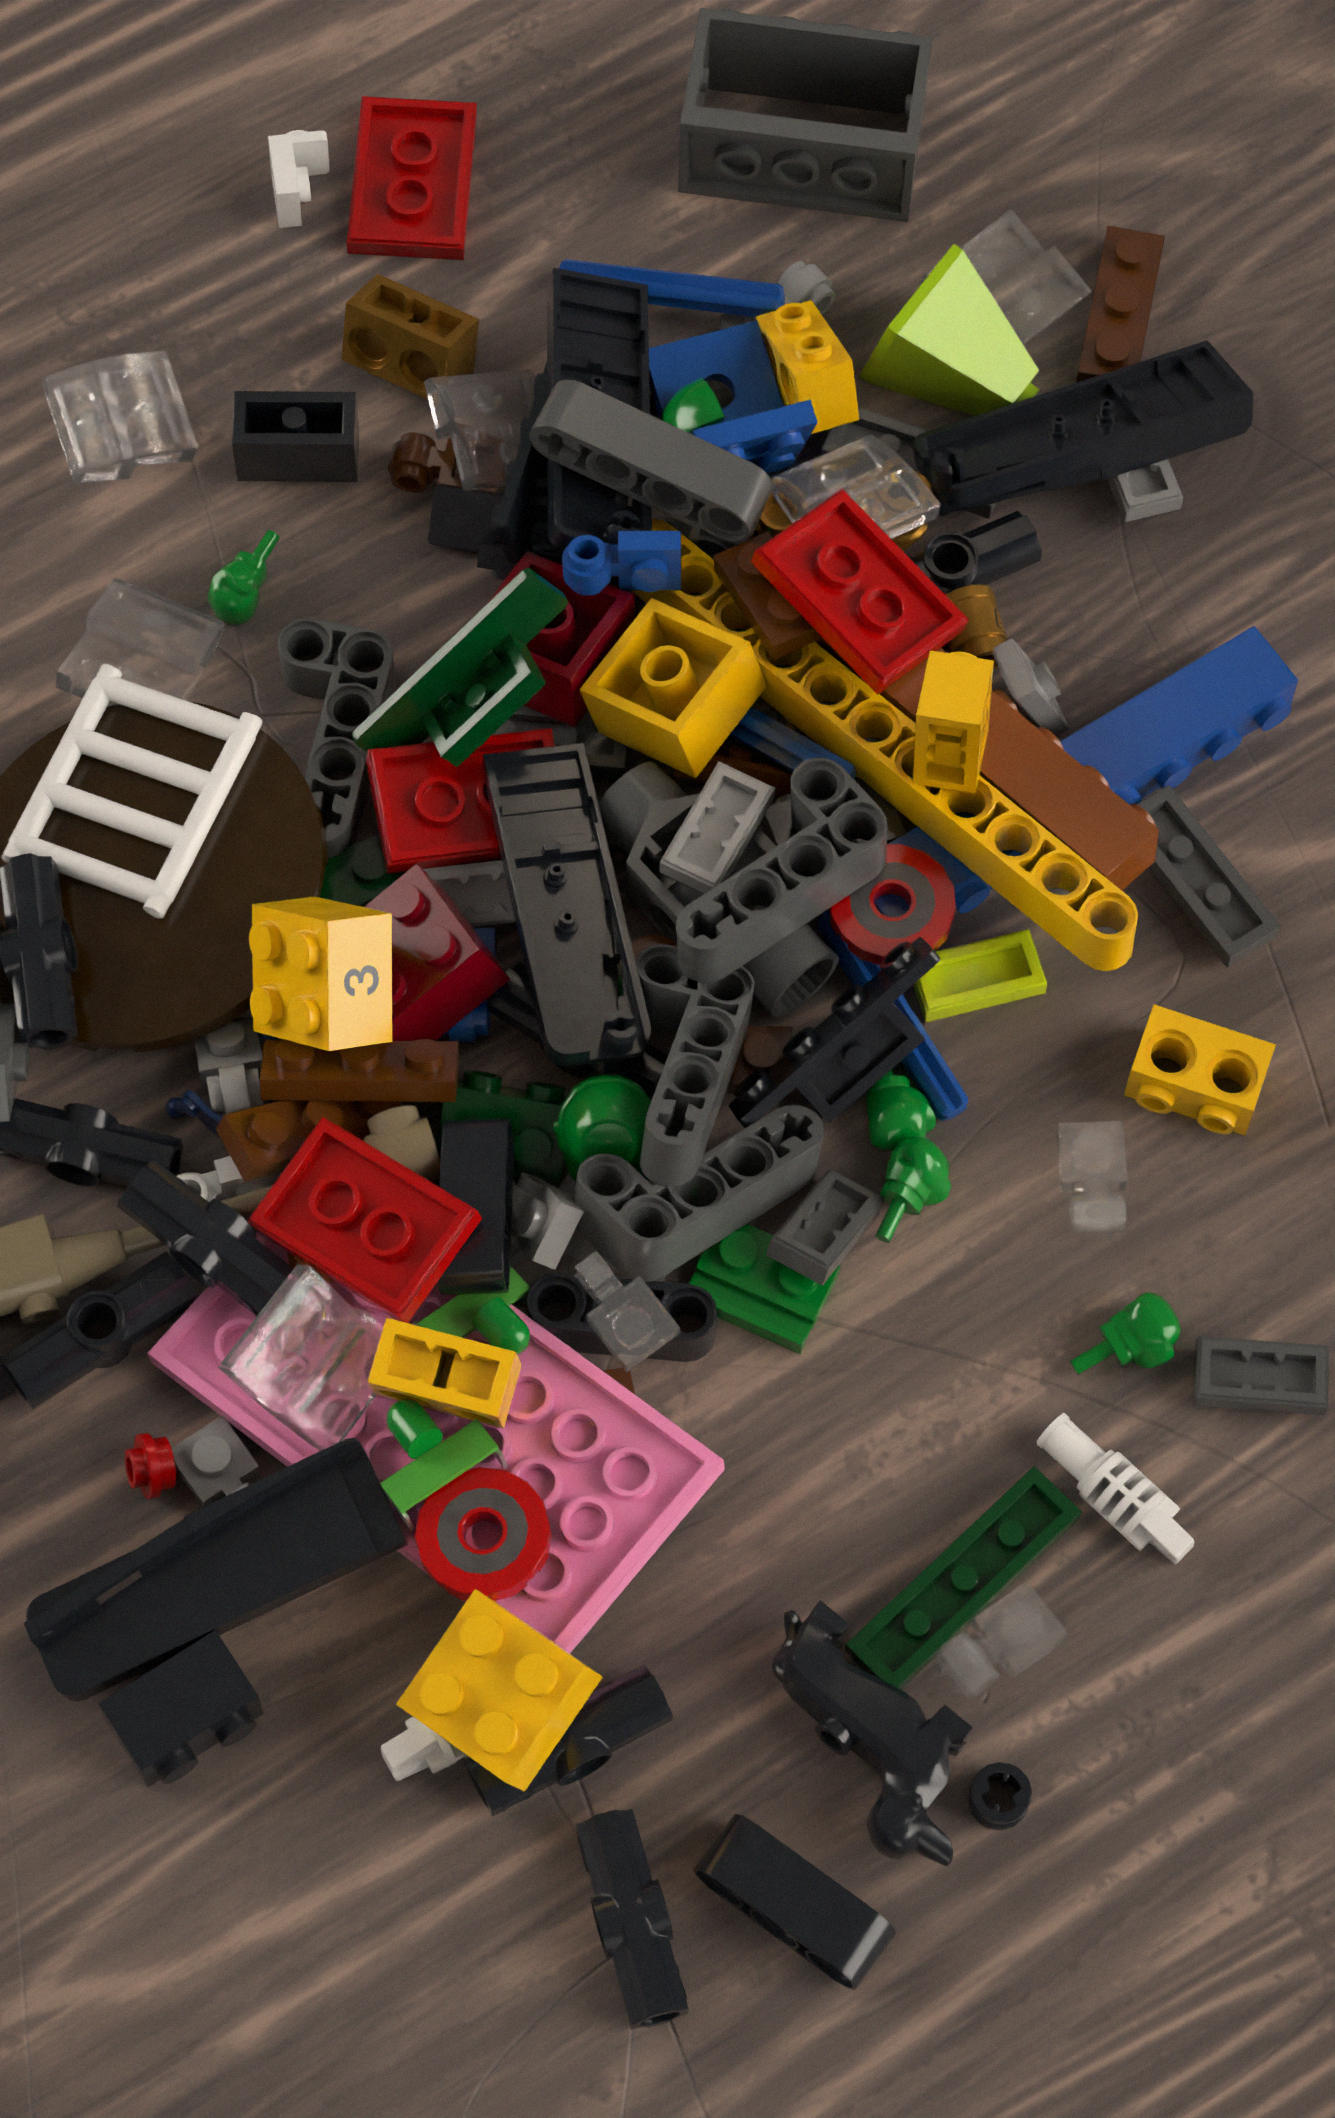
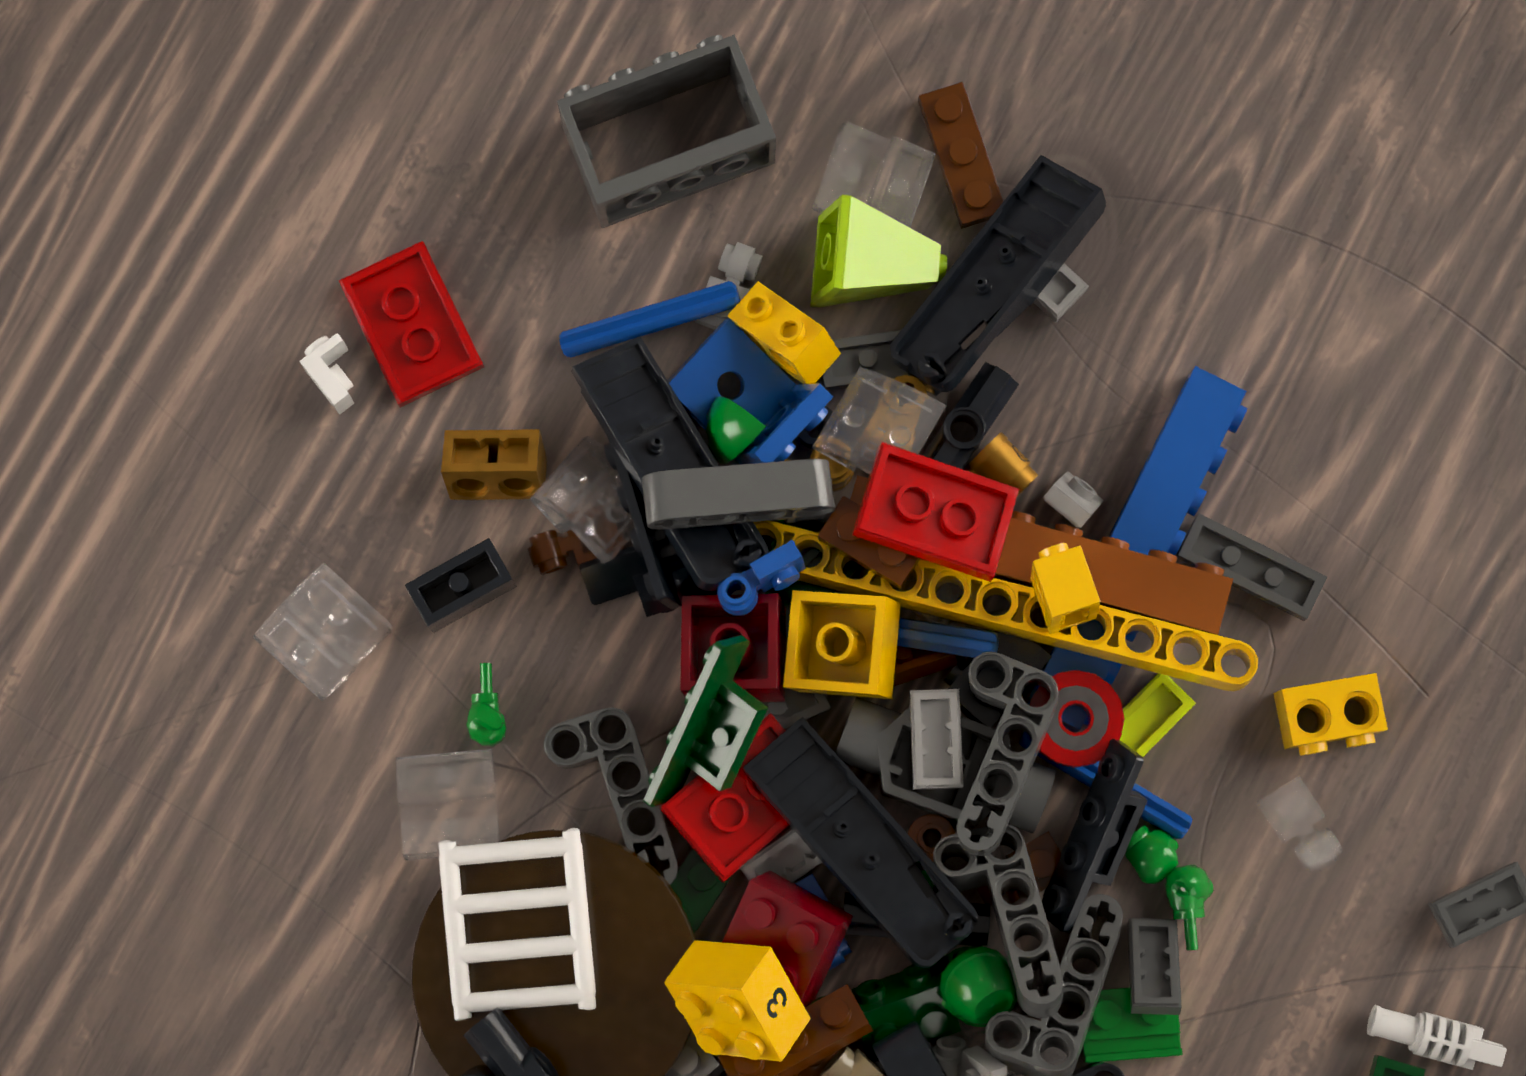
camera: 30 degrees left, 15 degrees up
green piece [1070,1292,1181,1375] -> none

